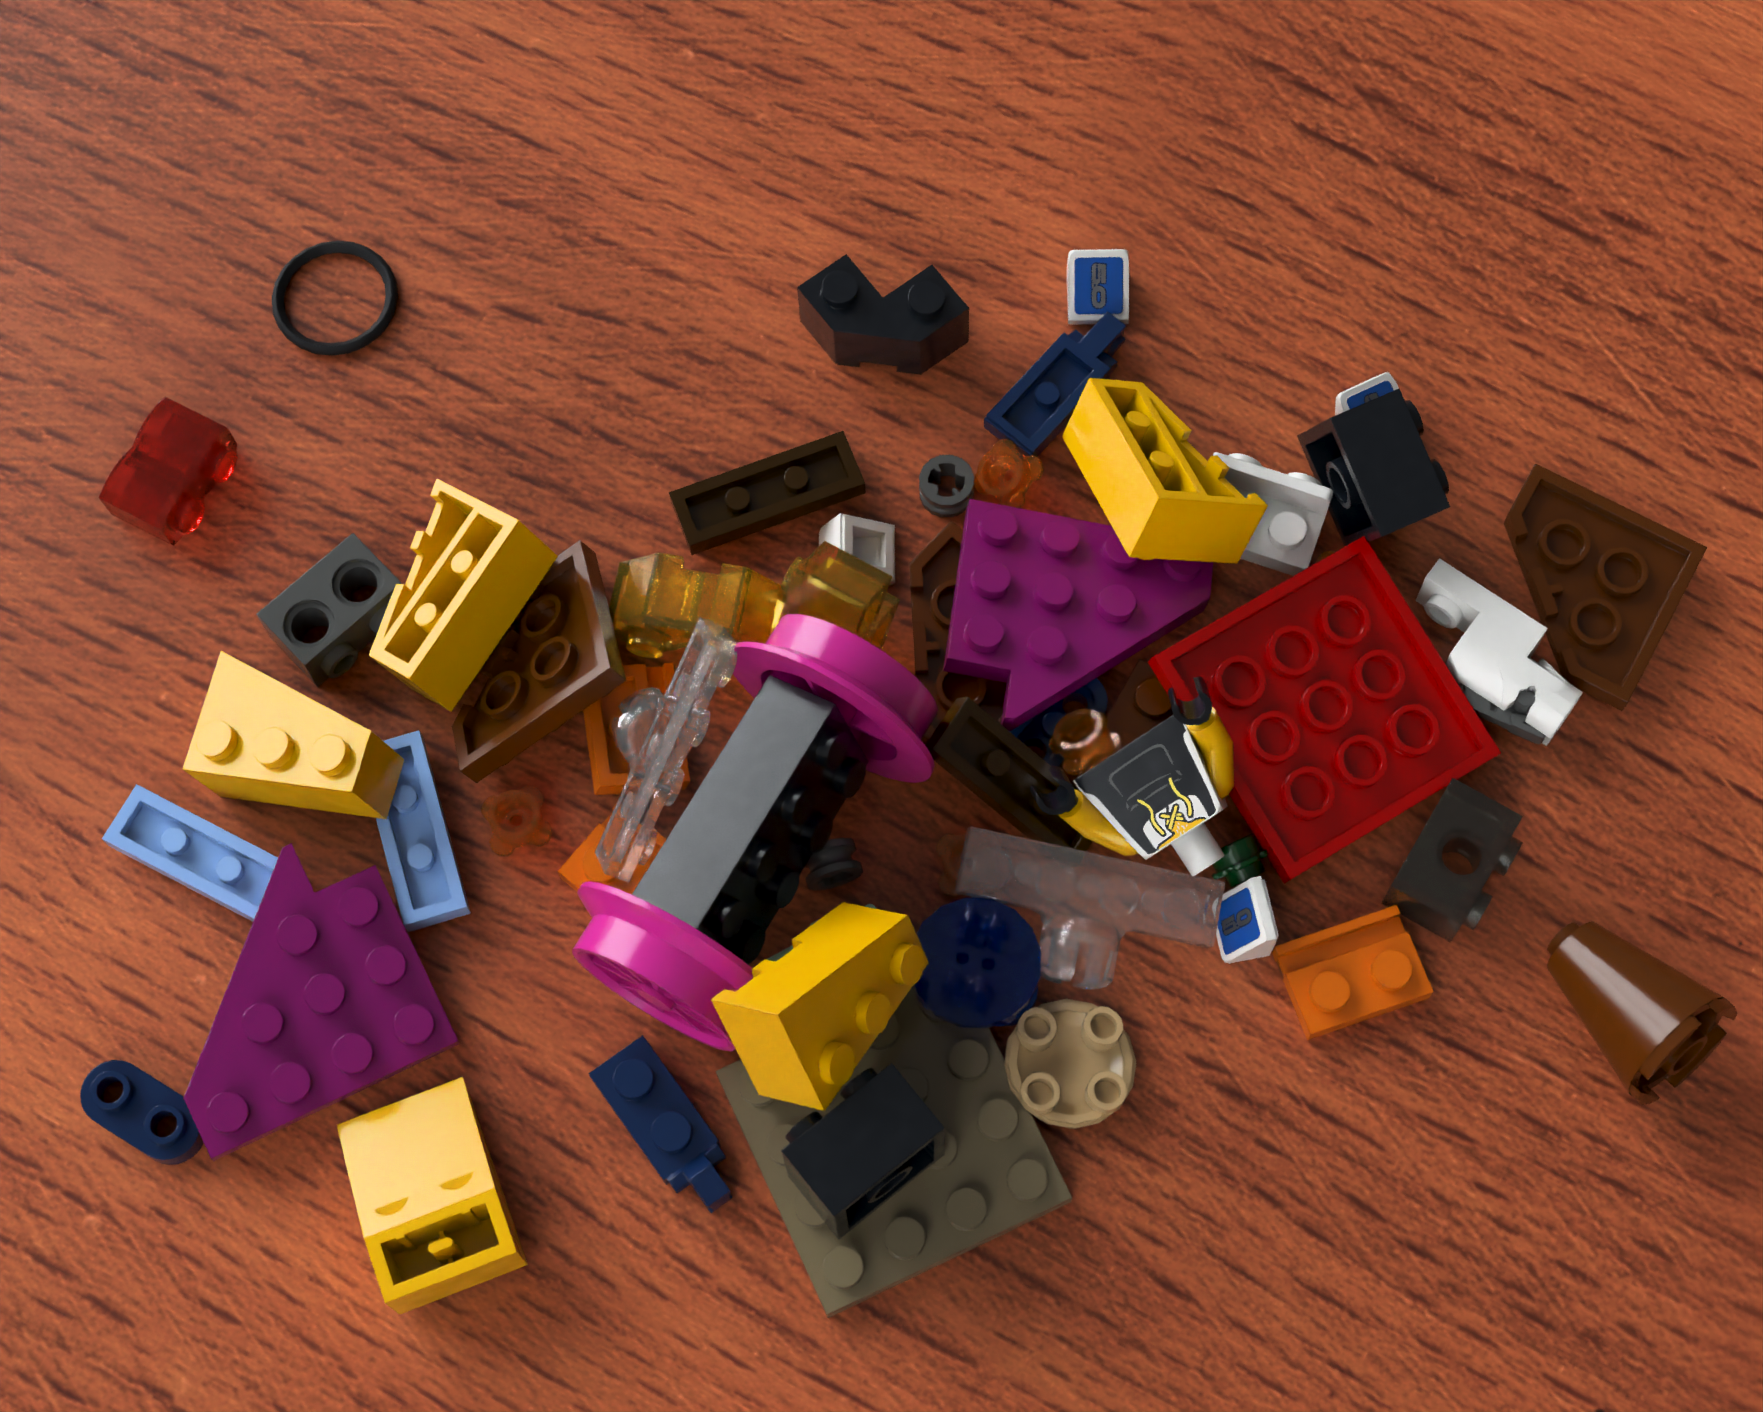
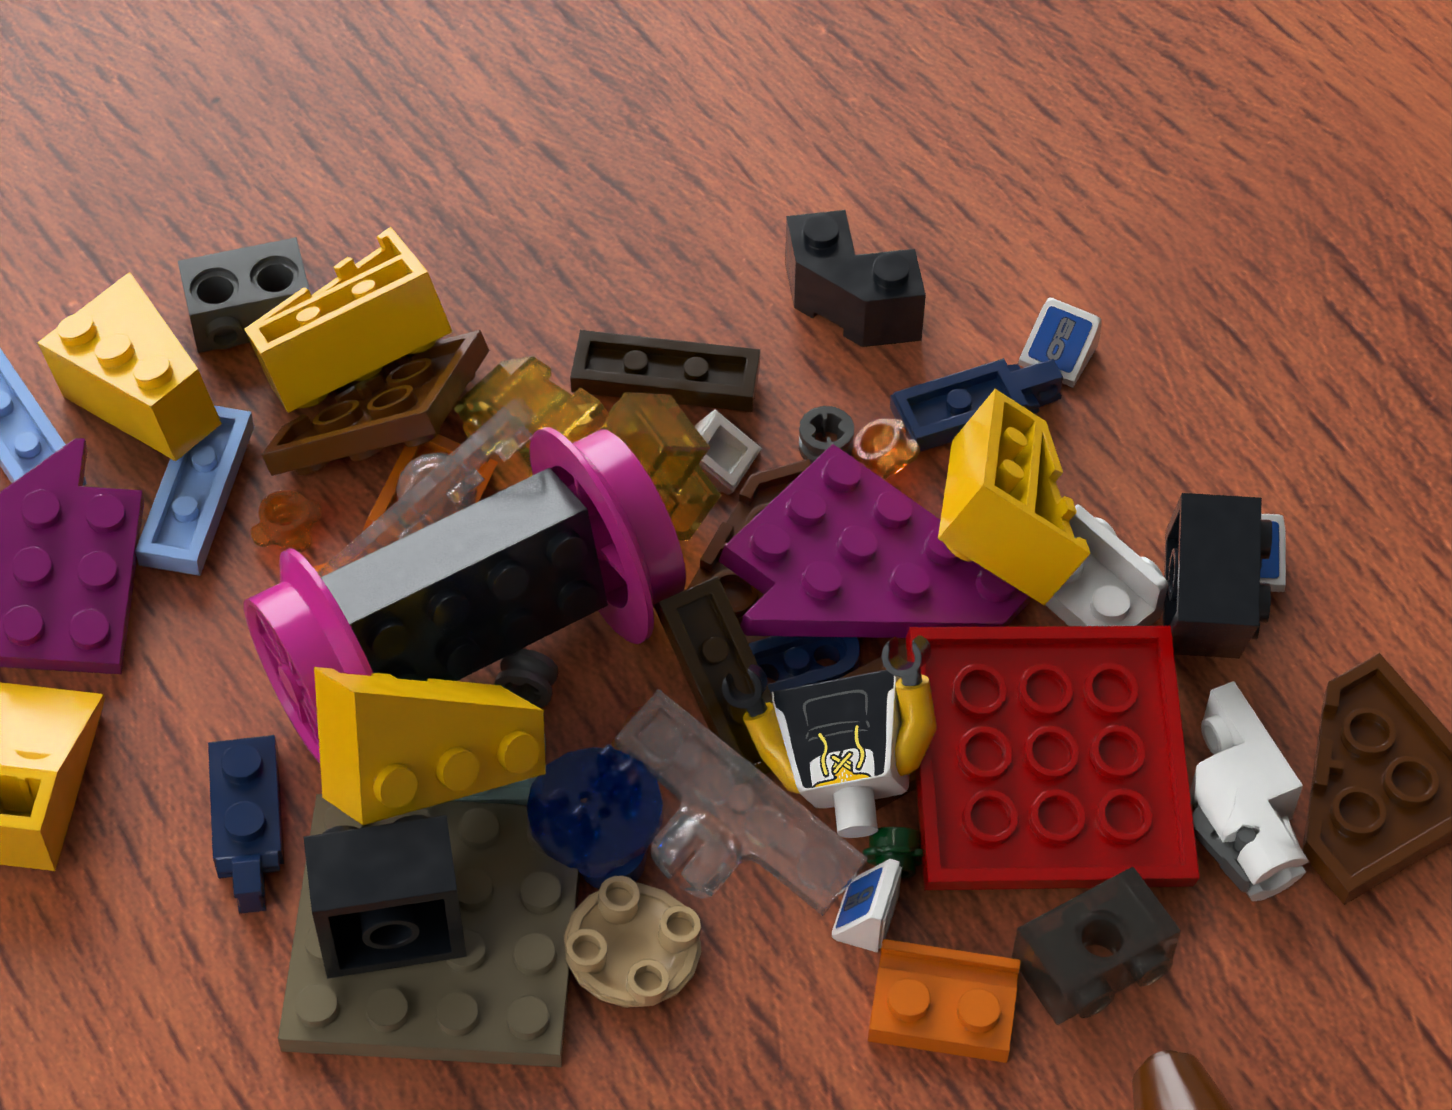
camera: 25 degrees right, 15 degrees down
clear red brick [99,397,238,546] -> none
black tyre [272,241,398,356] -> none
clear orange plate [1049,709,1122,775] -> none

